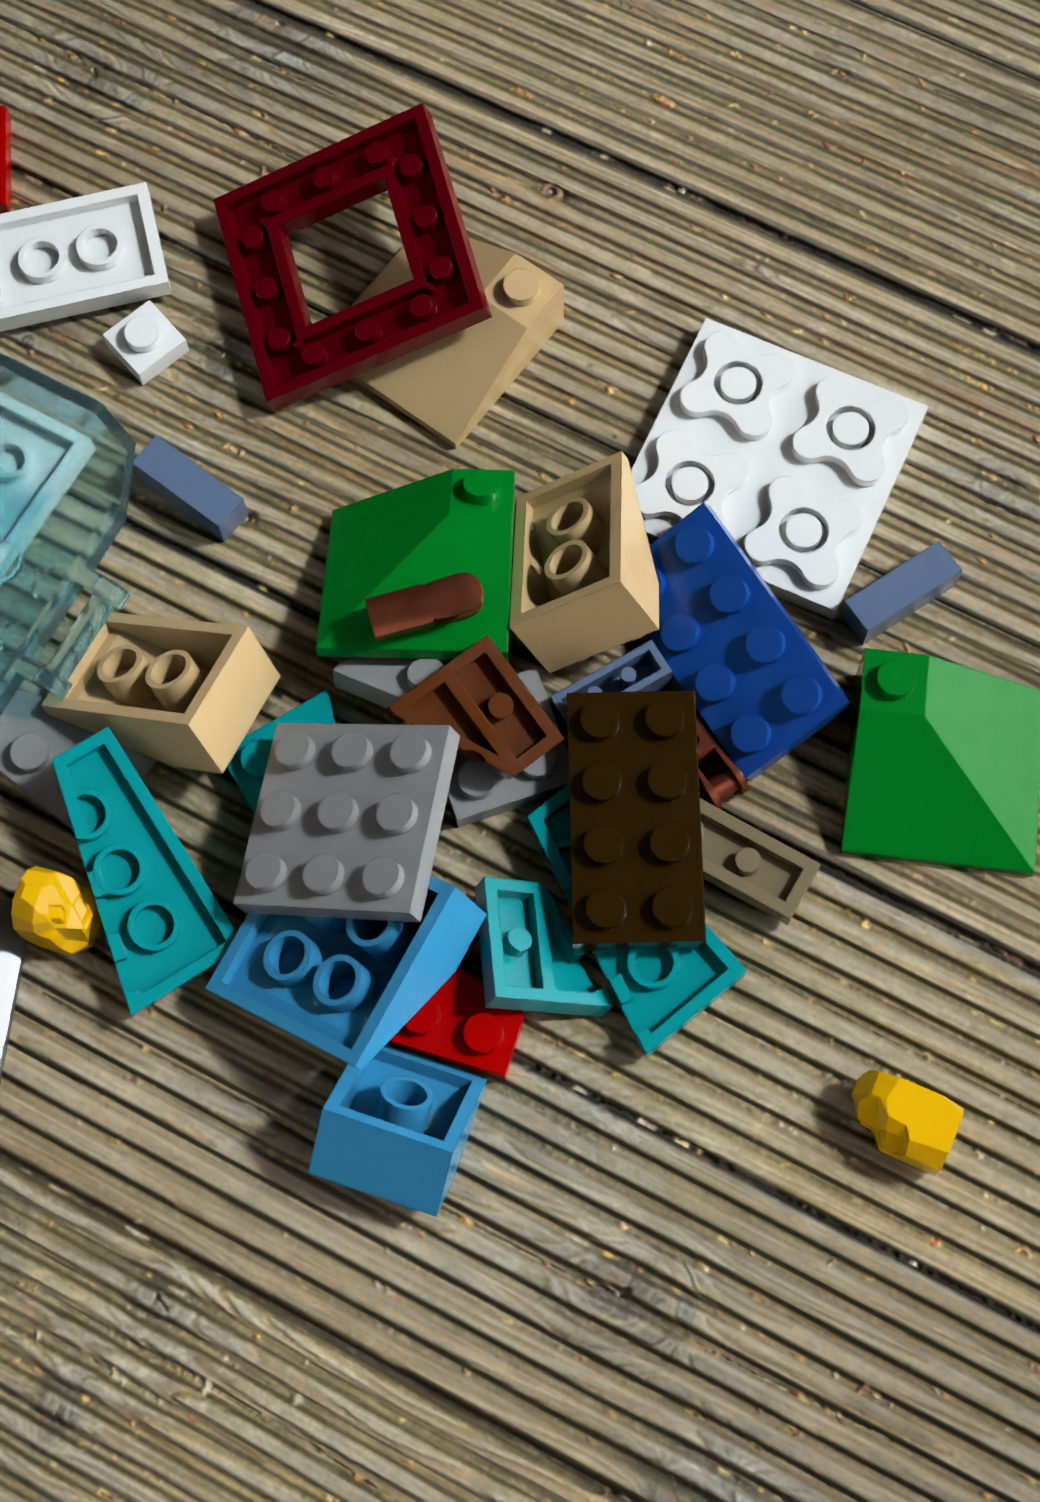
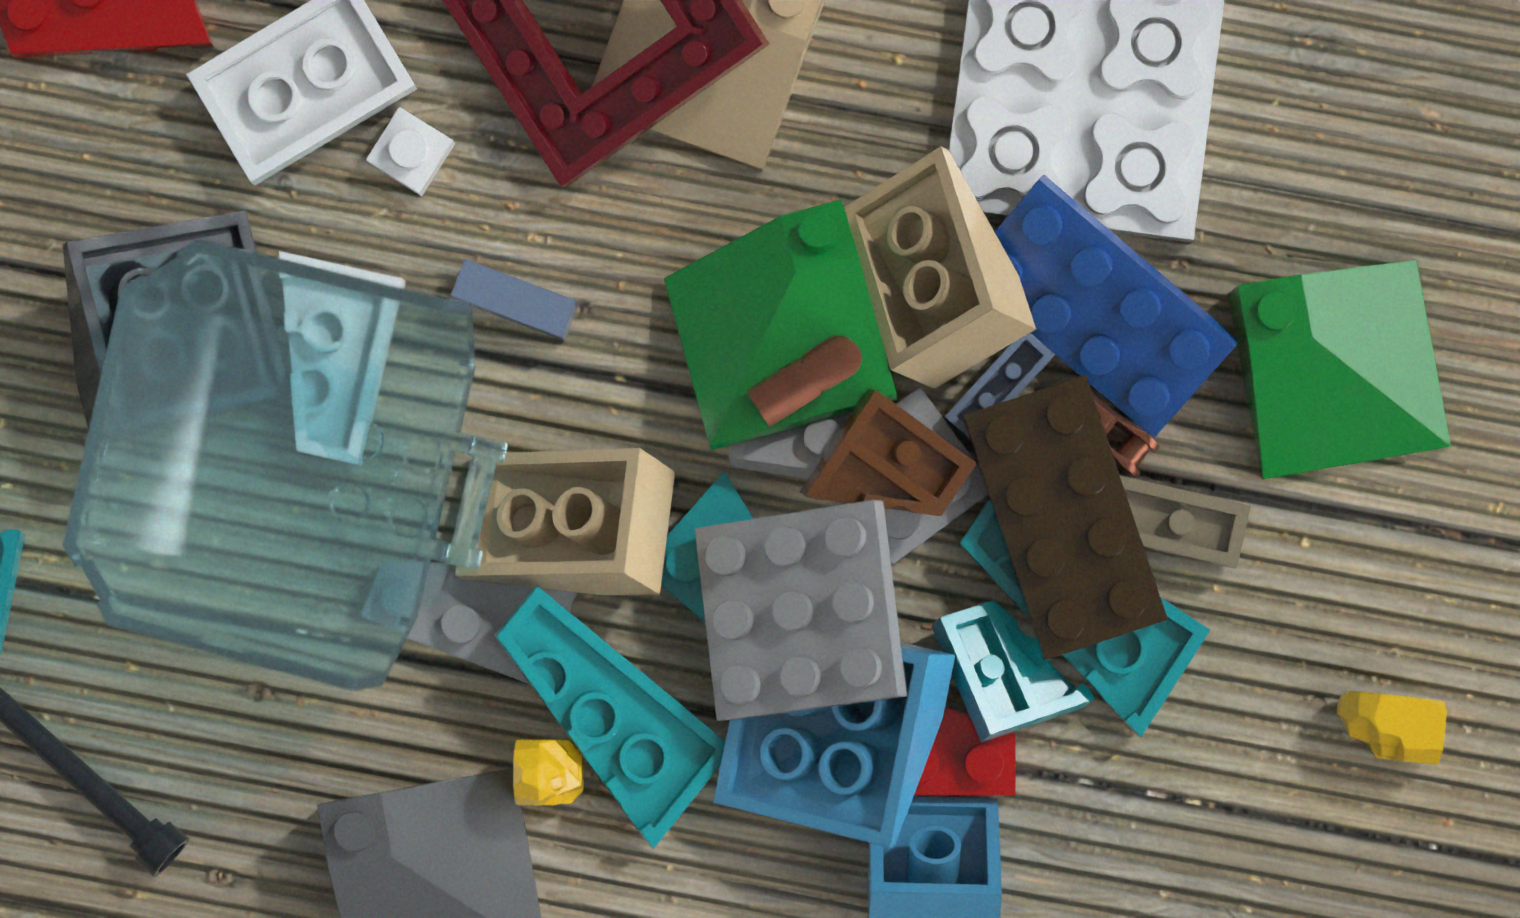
camera: 15 degrees left, 15 degrees up
sand blue piece [840,541,963,645] -> none

